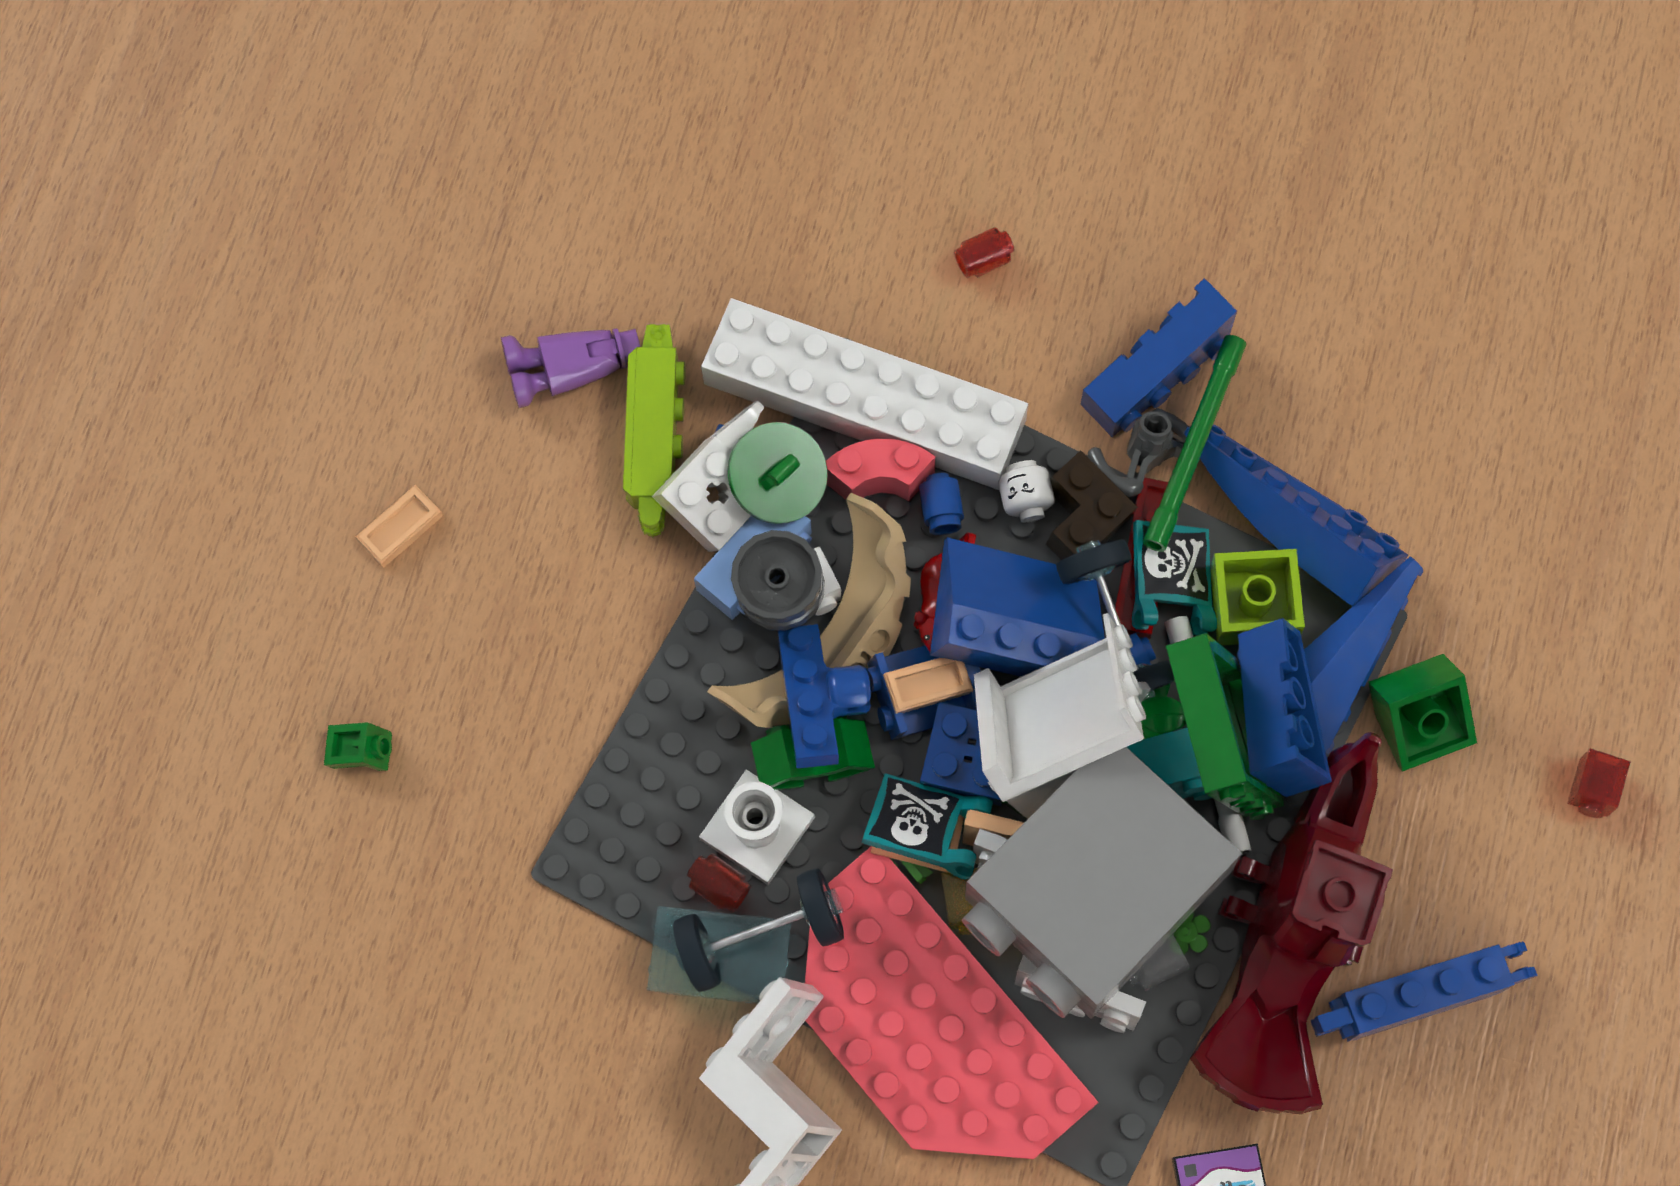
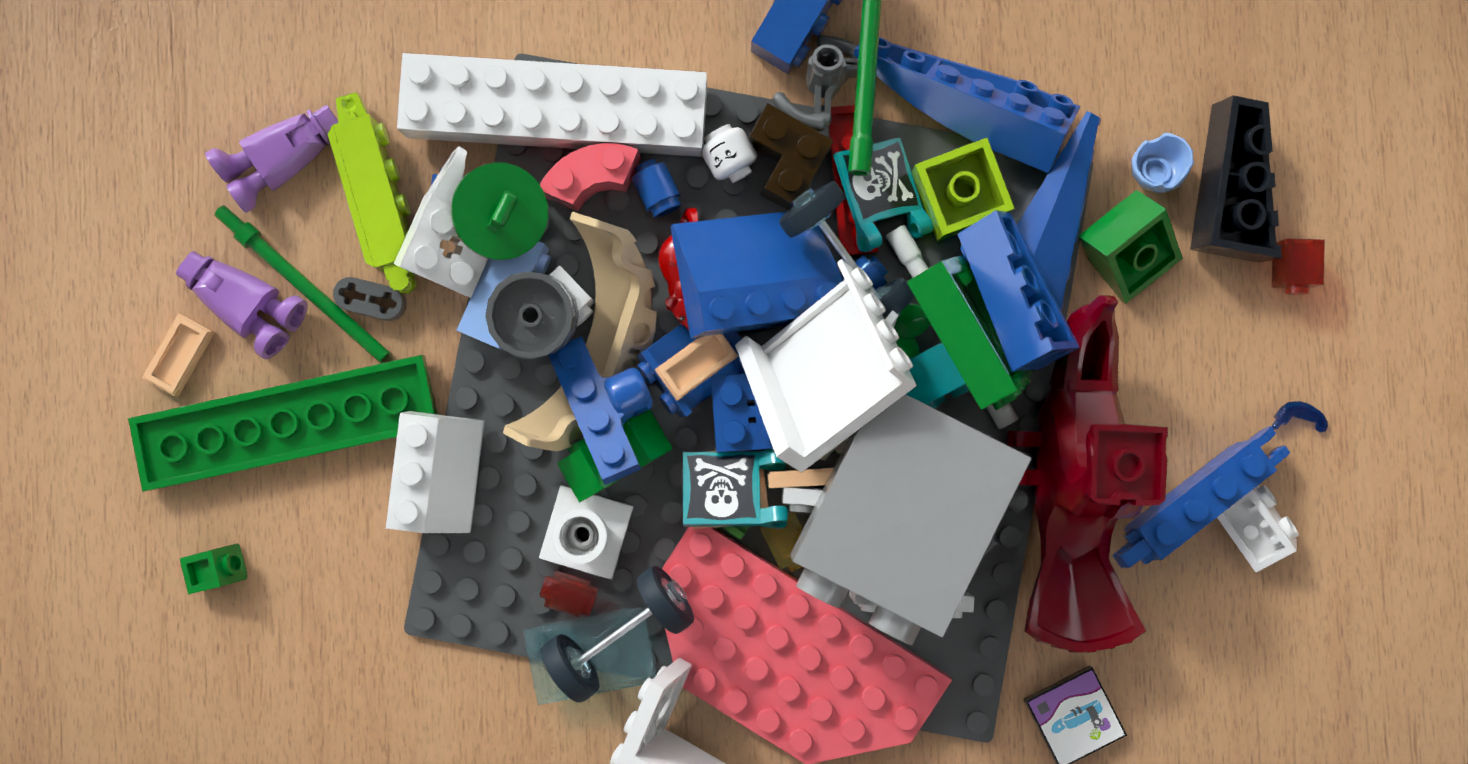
camera: 20 degrees left, 15 degrees up
none -> green plate [128,355,437,492]
none -> medium lavender piece [176,251,308,359]
none -> green bar [214,205,391,363]
none -> dark grey beam [333,277,407,321]
none -> white slope [386,411,485,533]
none -> light blue hair [1131,133,1194,193]
none -> black wedge [1190,95,1282,263]
none -> white bracket [1217,485,1299,572]
none -> clear blue piece [1272,401,1328,432]

